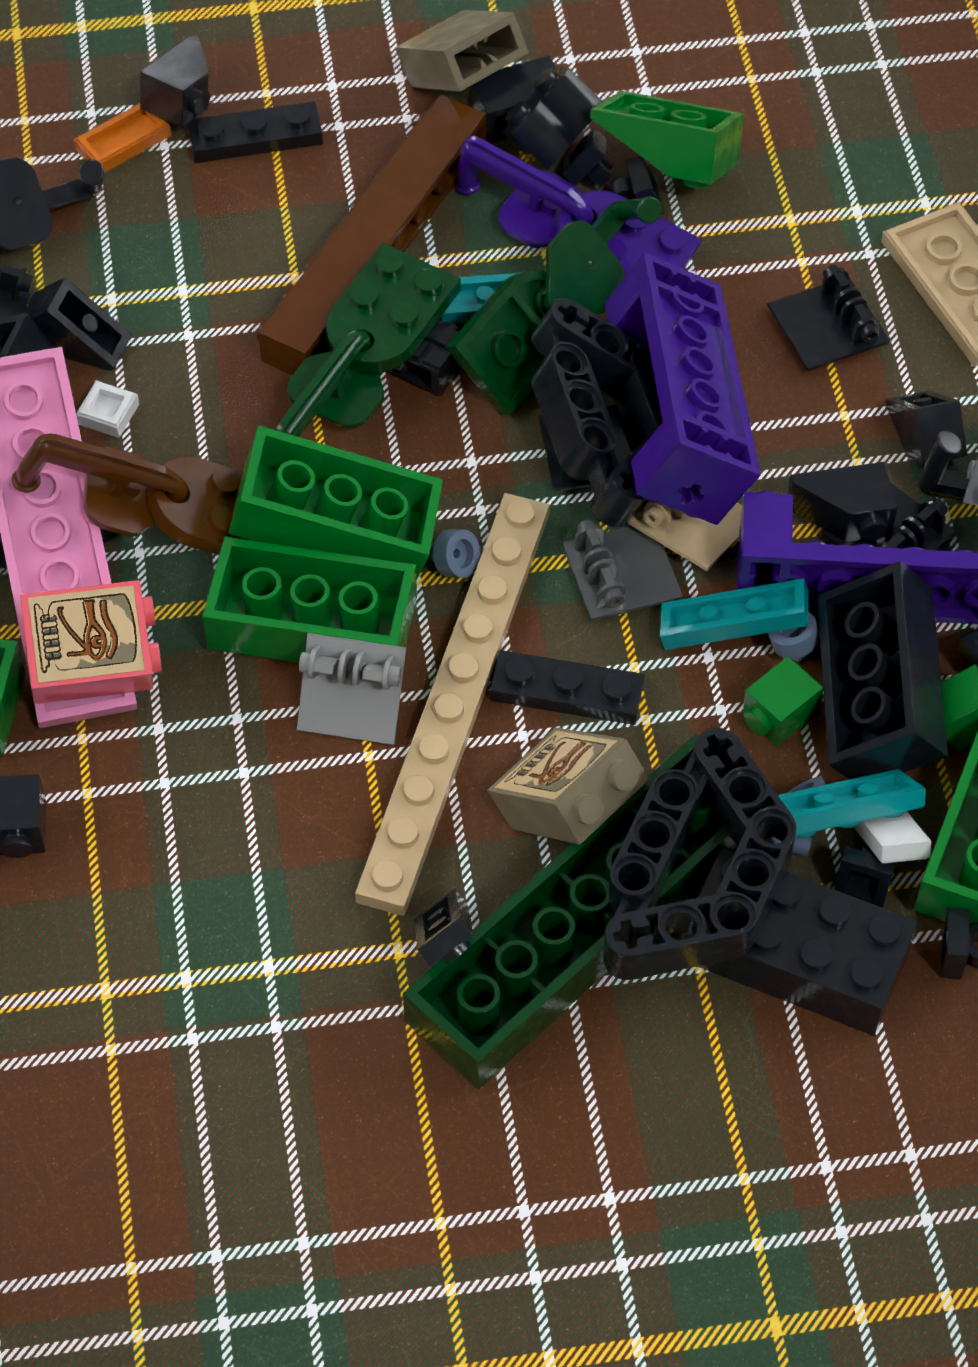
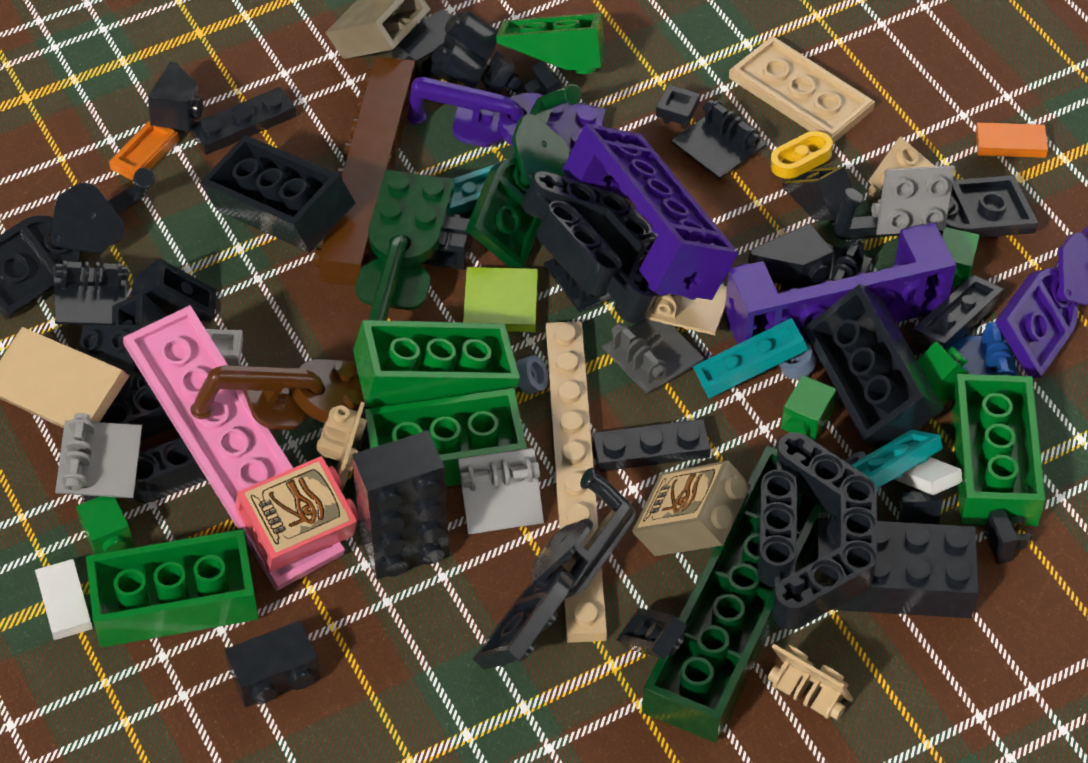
camera: 20 degrees left, 5 degrees down
none -> black brick [199,135,355,253]
none -> tan hinge [316,402,367,491]
none -> black brick [352,430,449,580]
none -> lime tile [463,267,538,332]
none -> black plate [473,468,636,670]
none -> black tile [656,84,700,129]
none -> tan hinge [768,644,854,720]
none -> yellow plate [771,131,833,179]

